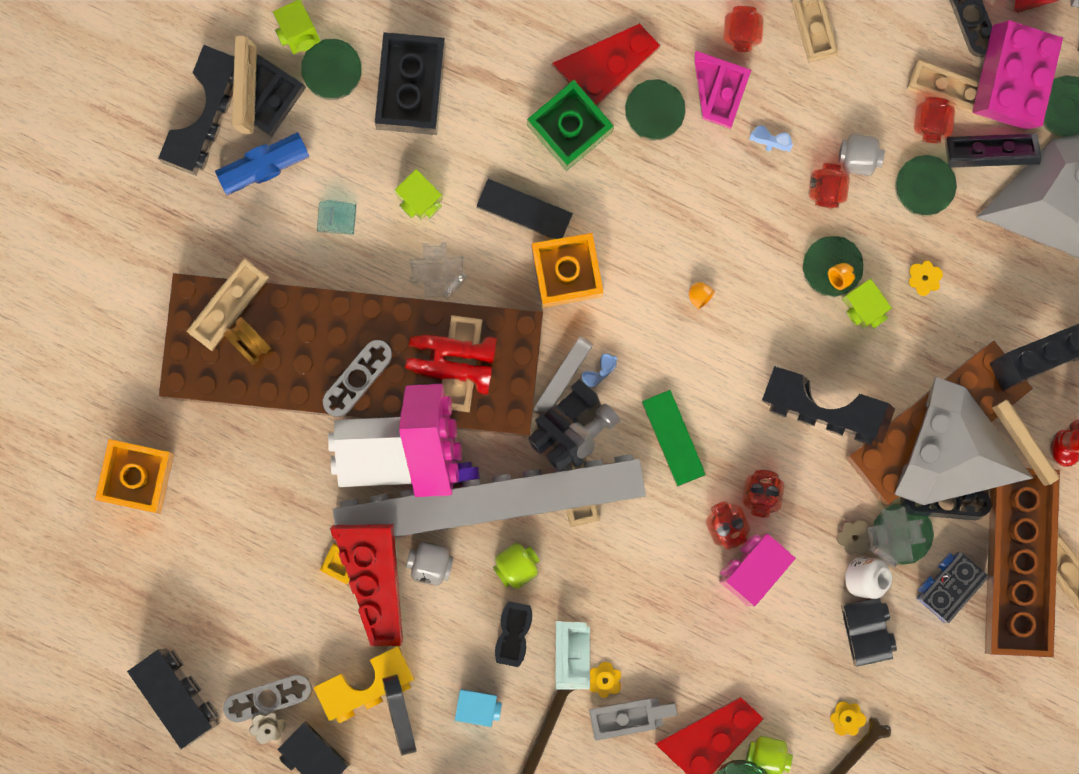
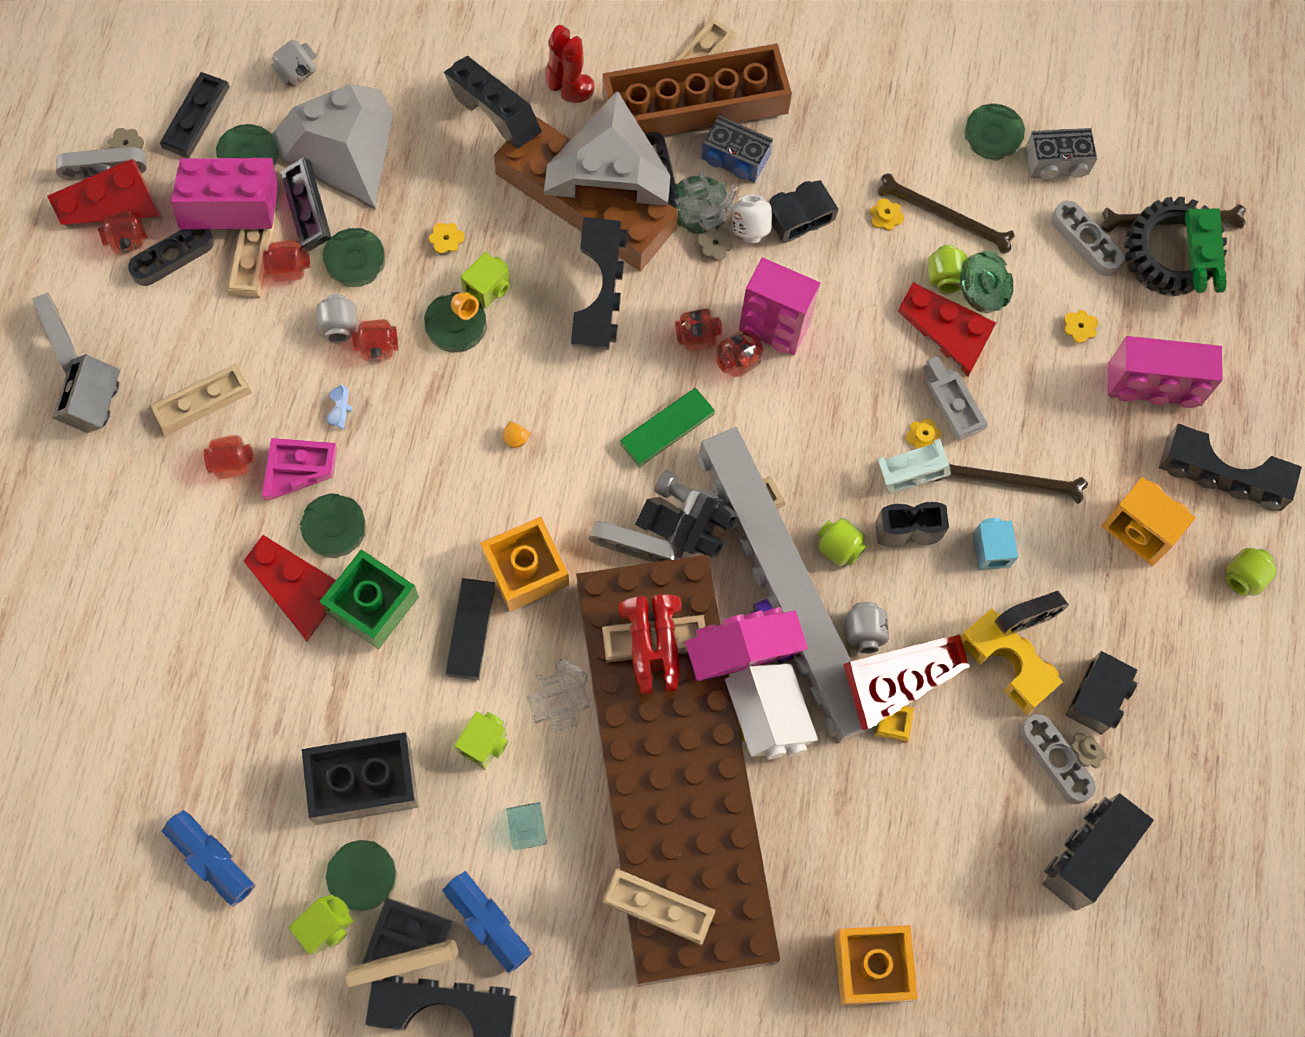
camera: 105 degrees left, 15 degrees down
pearl gold wheel [223,317,271,365] -> none
light grey beam [323,340,392,417] -> none
light blue piece [581,353,617,388] -> none
tan tile [992,400,1059,486] -> none

